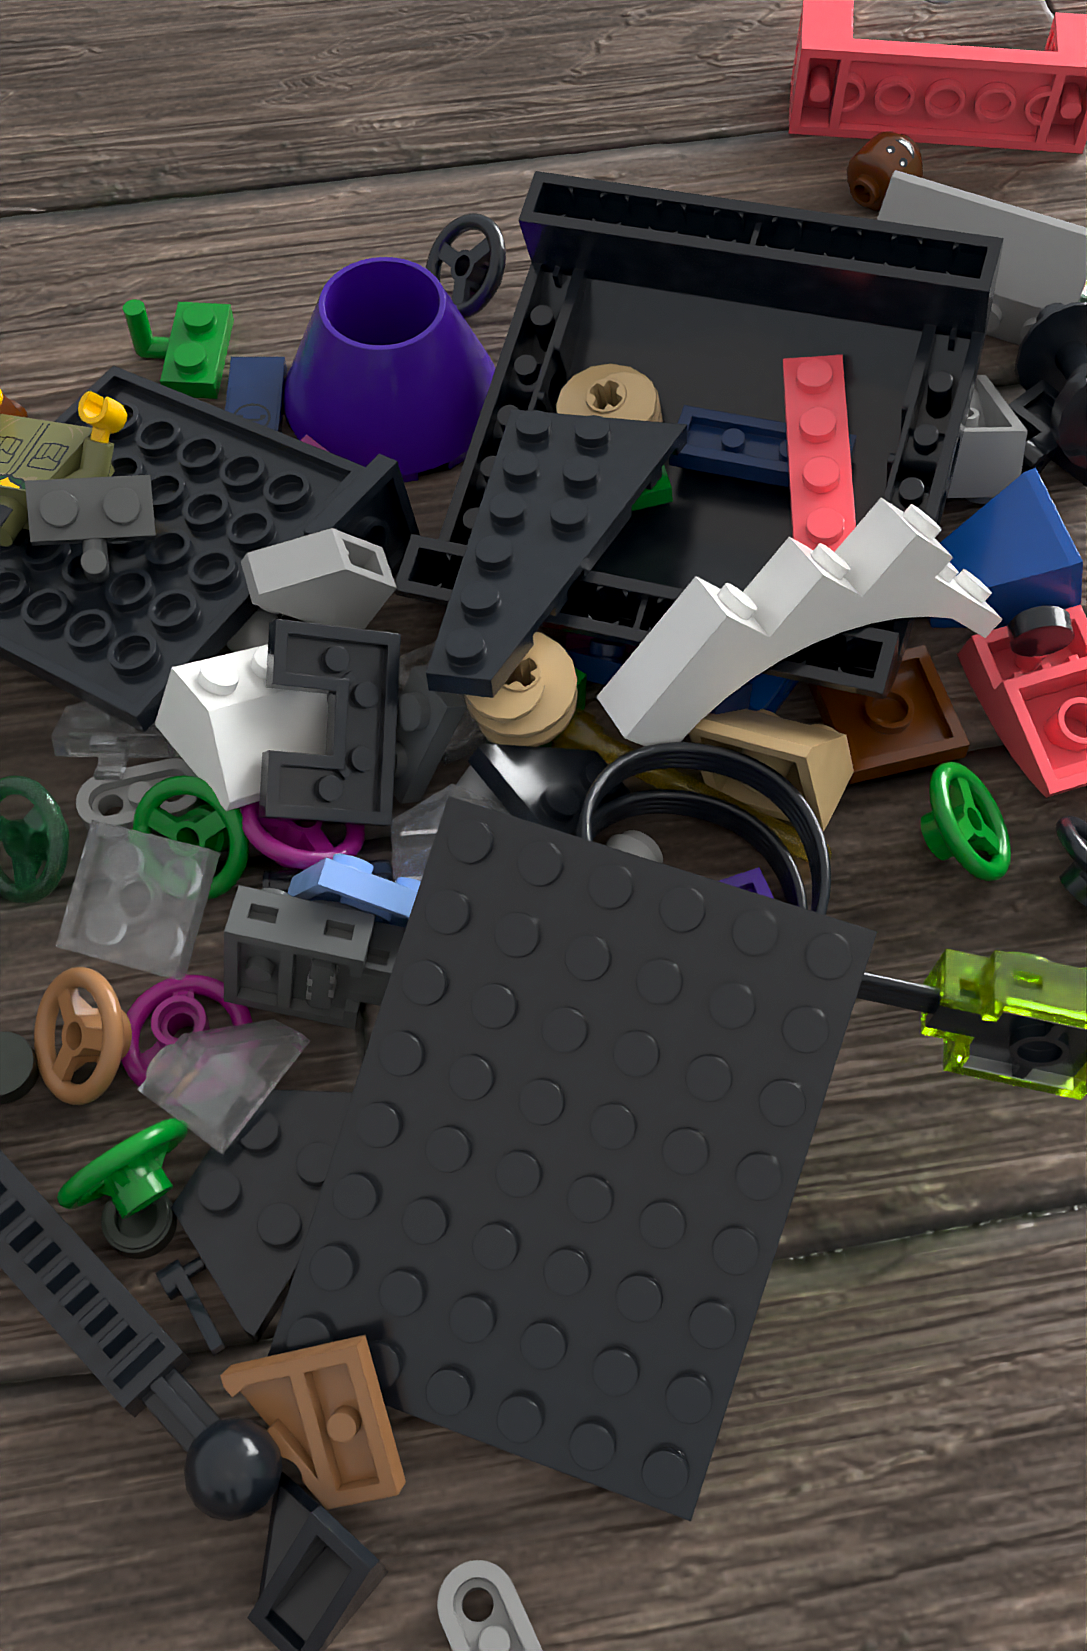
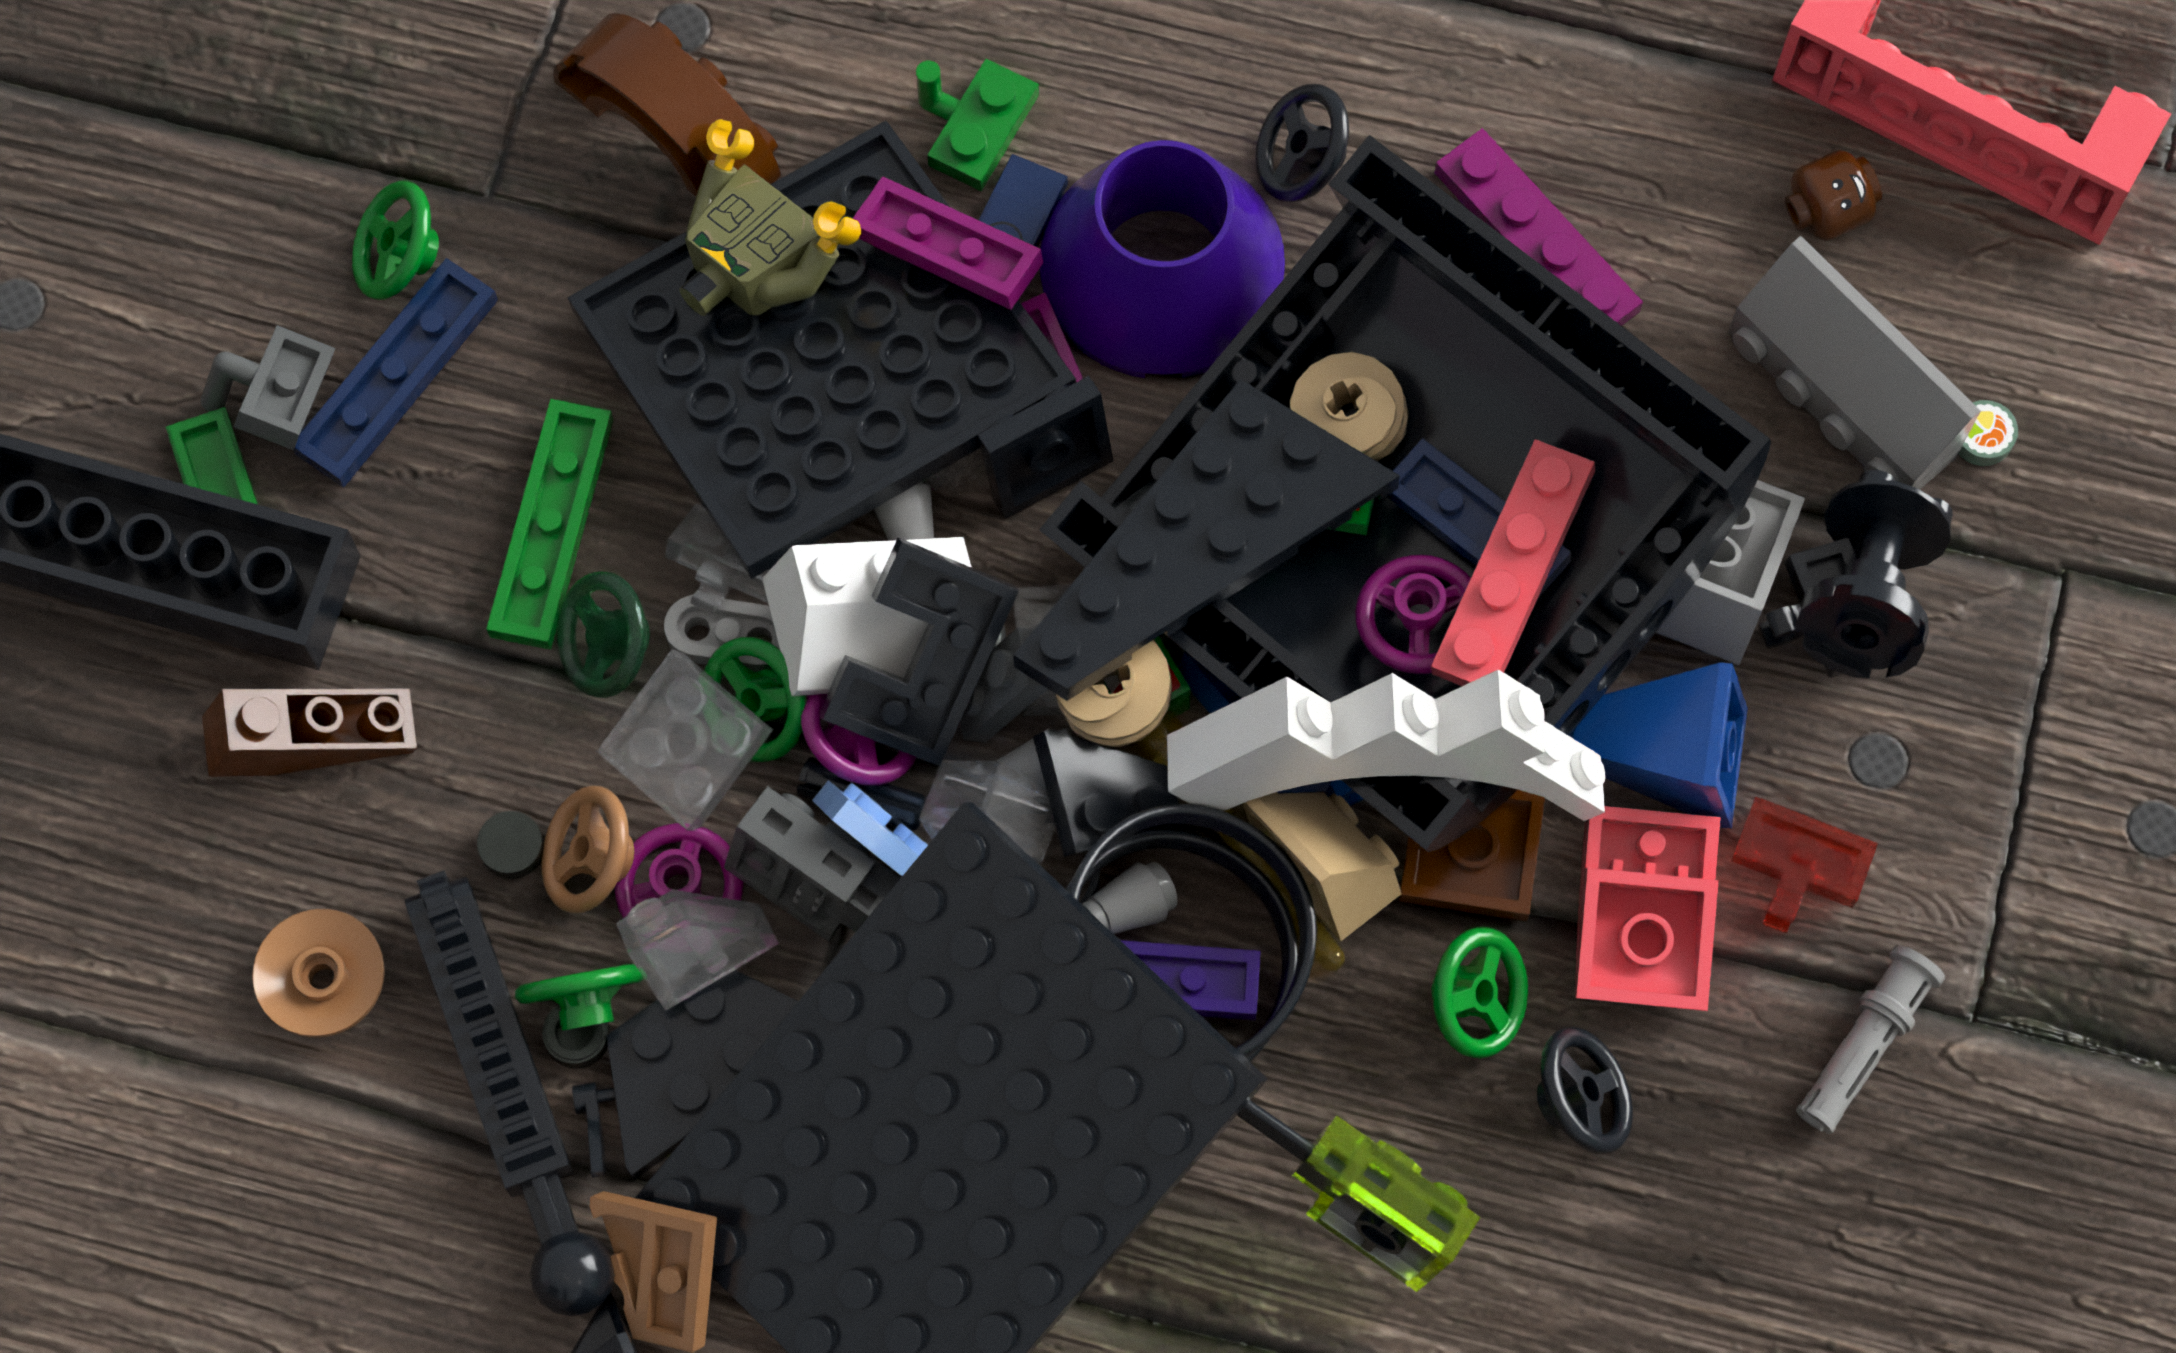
camera: 25 degrees right, 10 degrees up
dark grey plate [25,475,156,583] -> none
light grey slope [241,528,397,629] -> none
tile [1007,606,1074,657] -> none
none -> magenta plate [852,176,1043,310]
none -> magenta piece [1355,555,1471,674]

